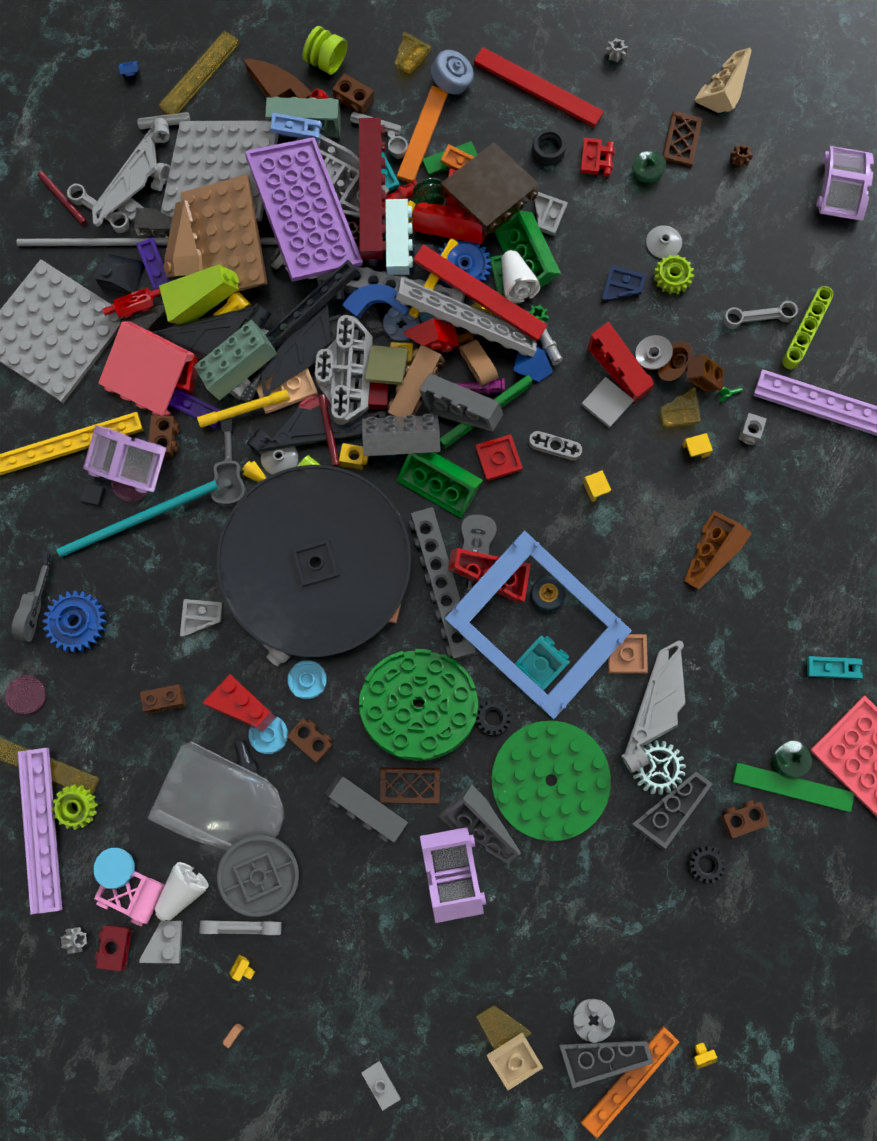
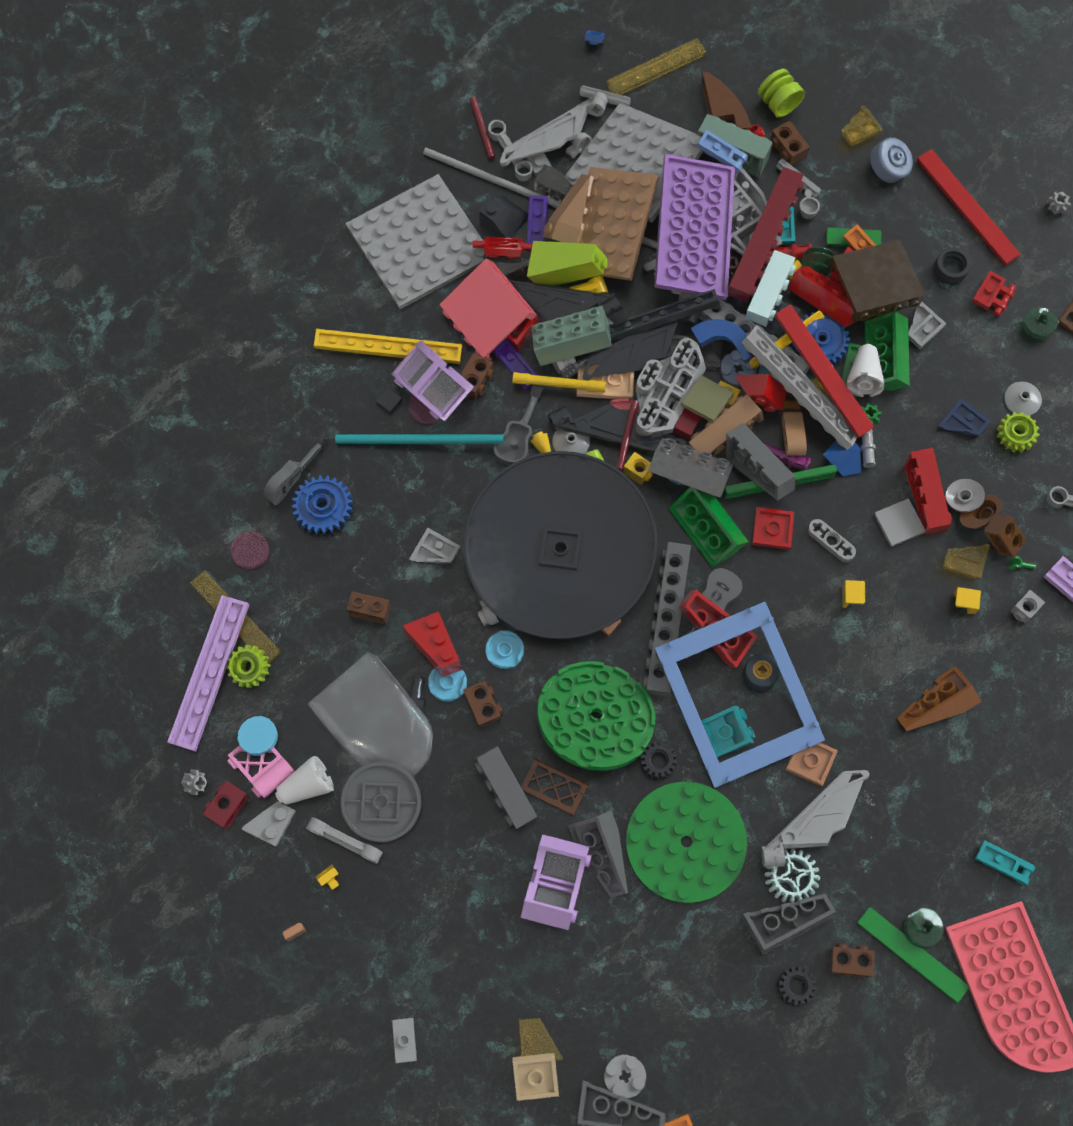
camera: 25 degrees right, 5 degrees down
orange tile [397,86,448,183] -> none

